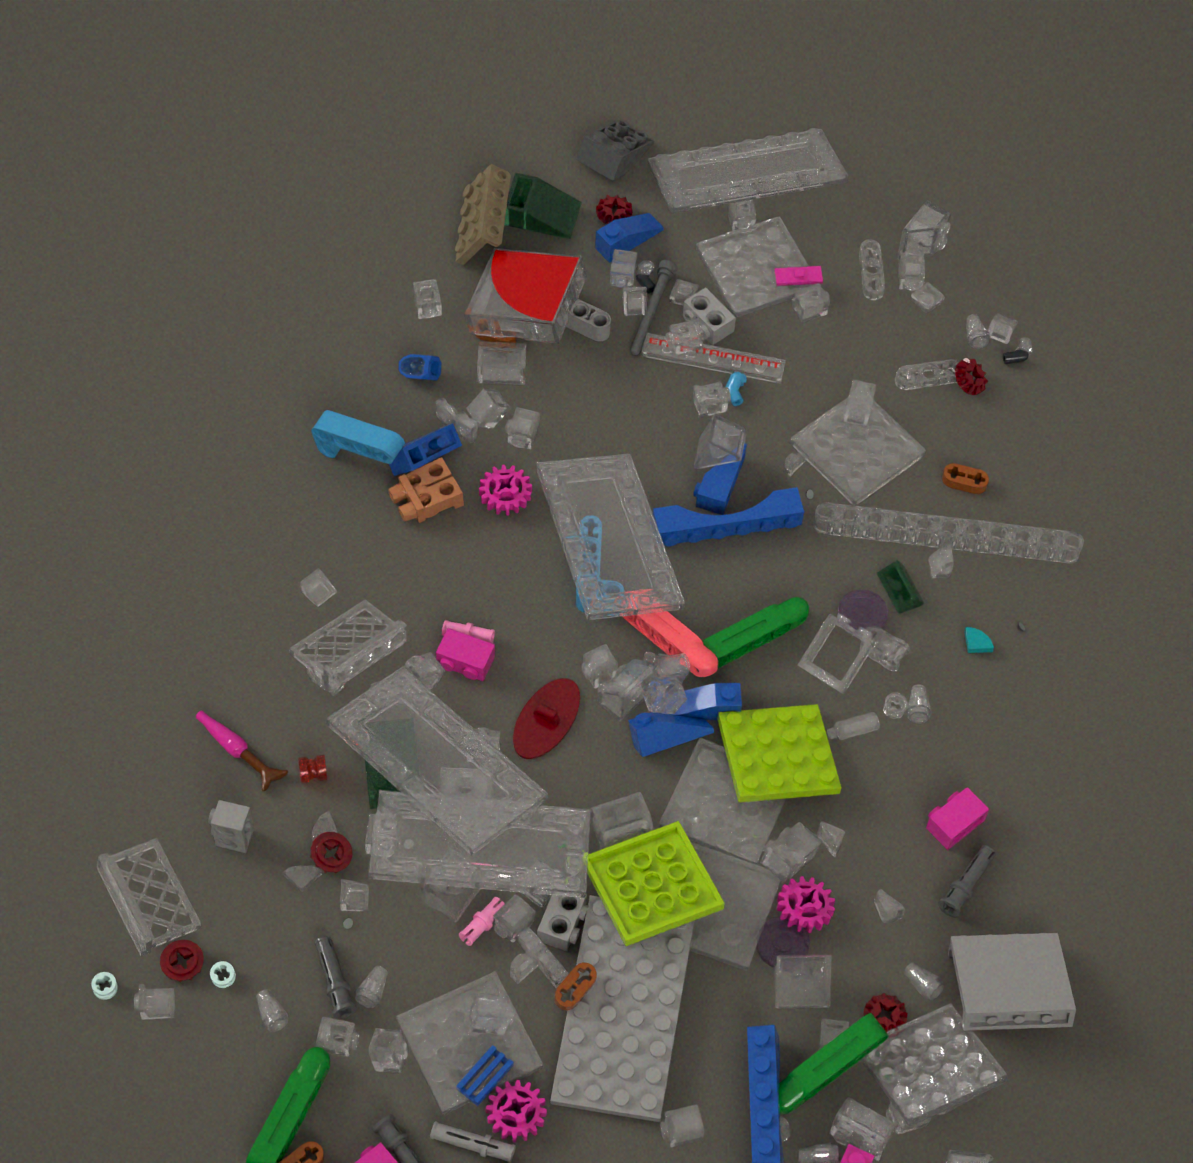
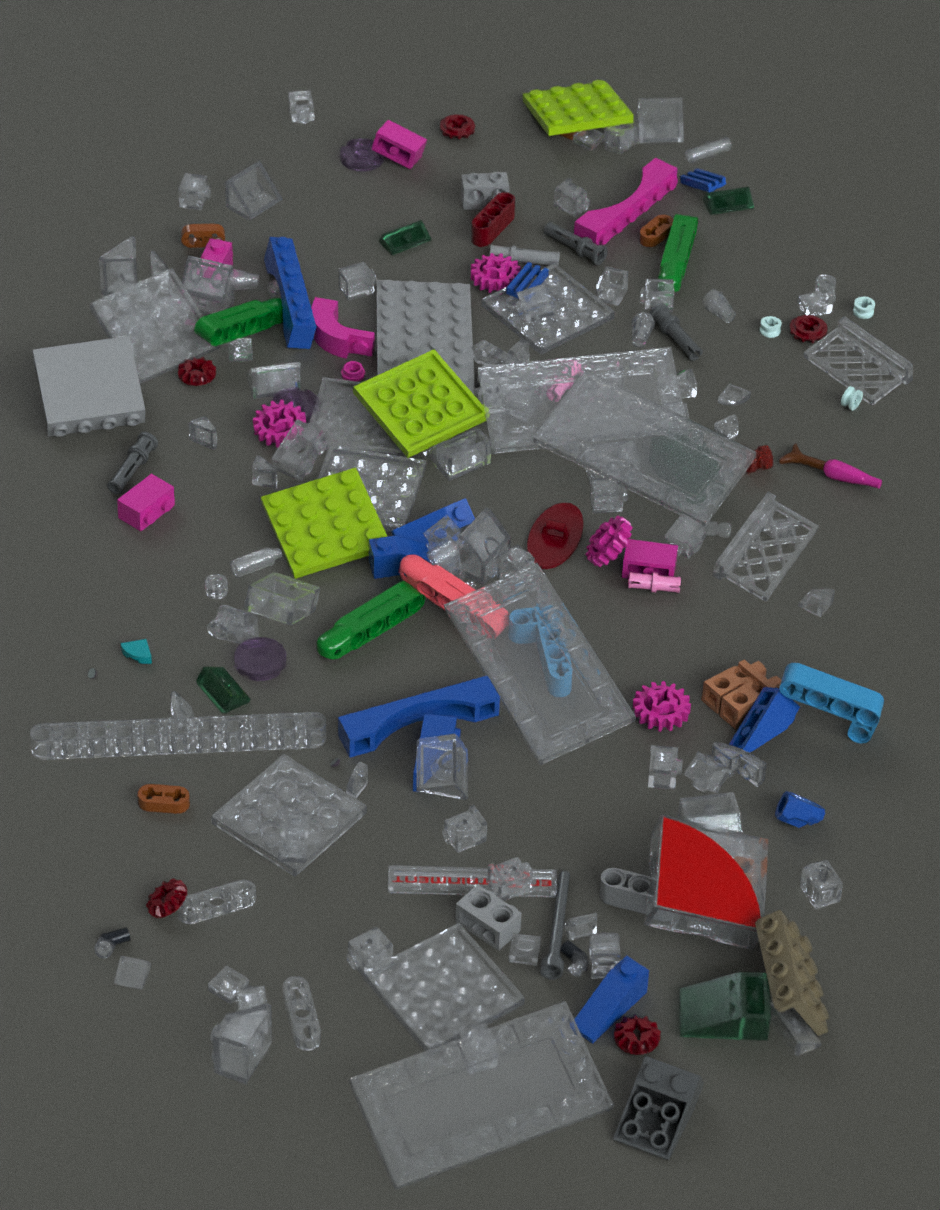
camera: 170 degrees right, 15 degrees down
light grey brick [208,800,254,853] -> none
dark red gear [310,832,352,874] -> none
dark orange beam [554,962,597,1011] -> none
dark azure arm [725,372,747,406] -> none
dark pink piece [774,266,823,286] -> none
clear cone [904,962,944,1001] -> none
clear cone [906,685,932,724] -> none
clear cone [966,314,990,349] -> none
none -> dark pink arch [311,297,375,359]
none -> dark pink plate [341,361,365,383]
none -> dark pink gear [585,515,633,567]
none -> clear bush [814,275,836,297]
none -> light aqua bush [841,386,863,411]

